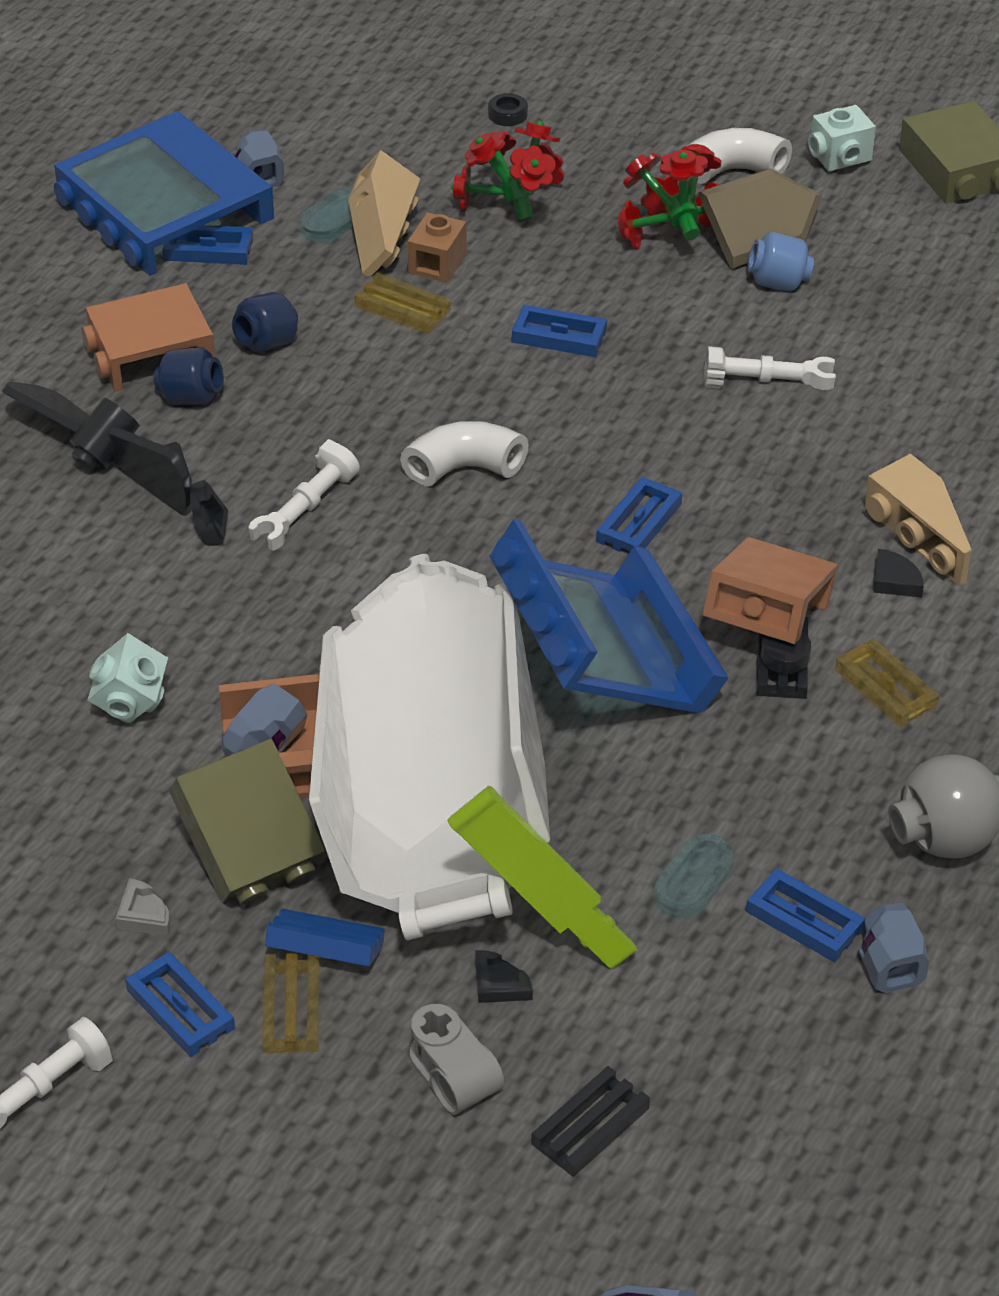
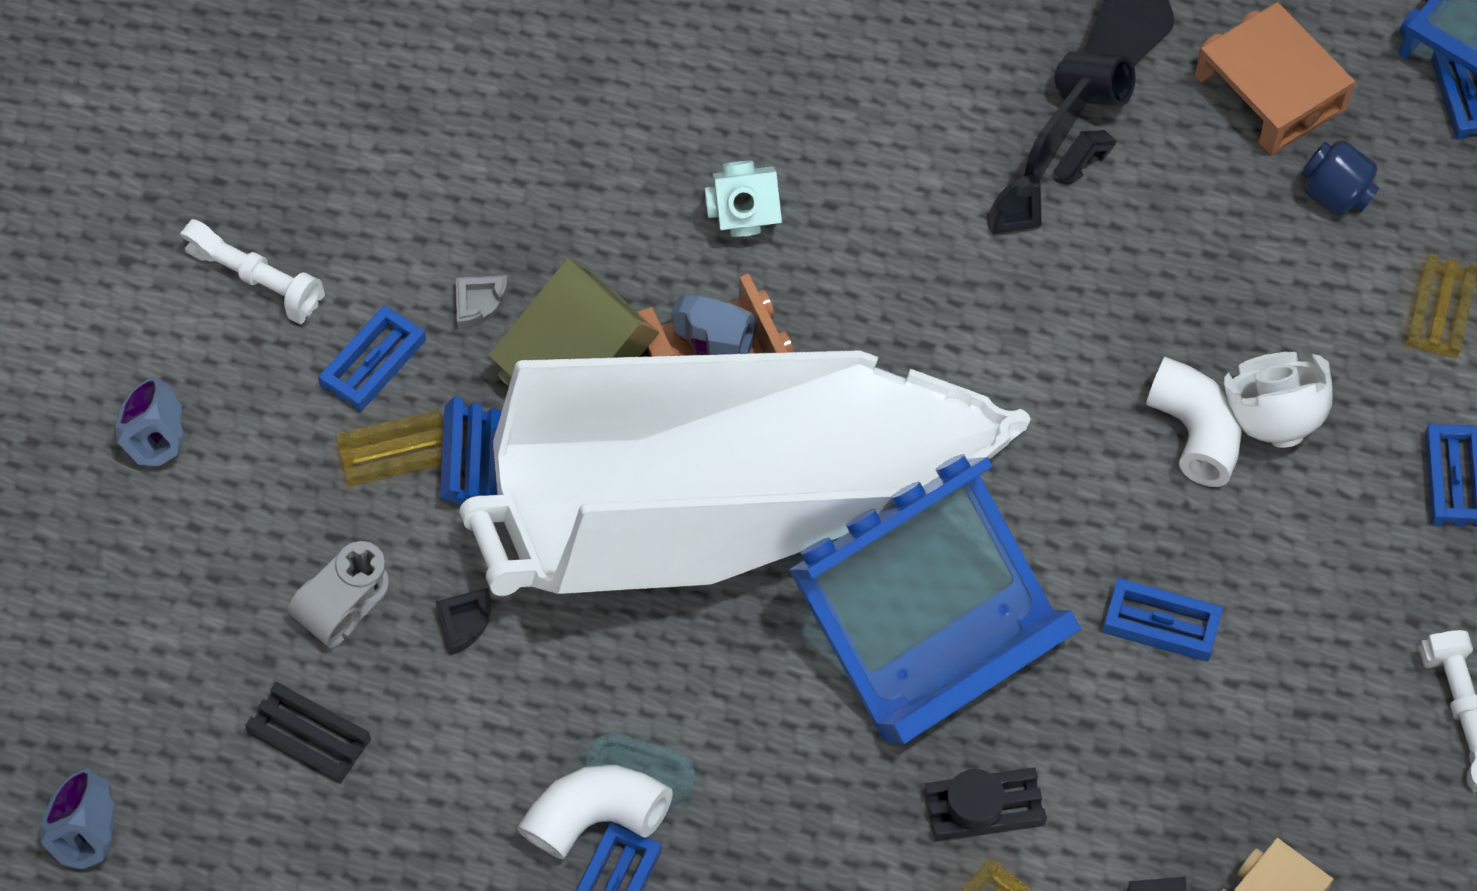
camera: 75 degrees right, 15 degrees up
dark blue head [154,347,224,407] -> none
white piece [248,439,360,551] -> none
lime piece [447,786,637,969] -> none
nougat panel [703,537,838,644] -> none
none -> sand blue rock [115,377,184,467]
none -> white cylinder [517,765,673,859]
none -> white cylinder [1224,352,1332,448]

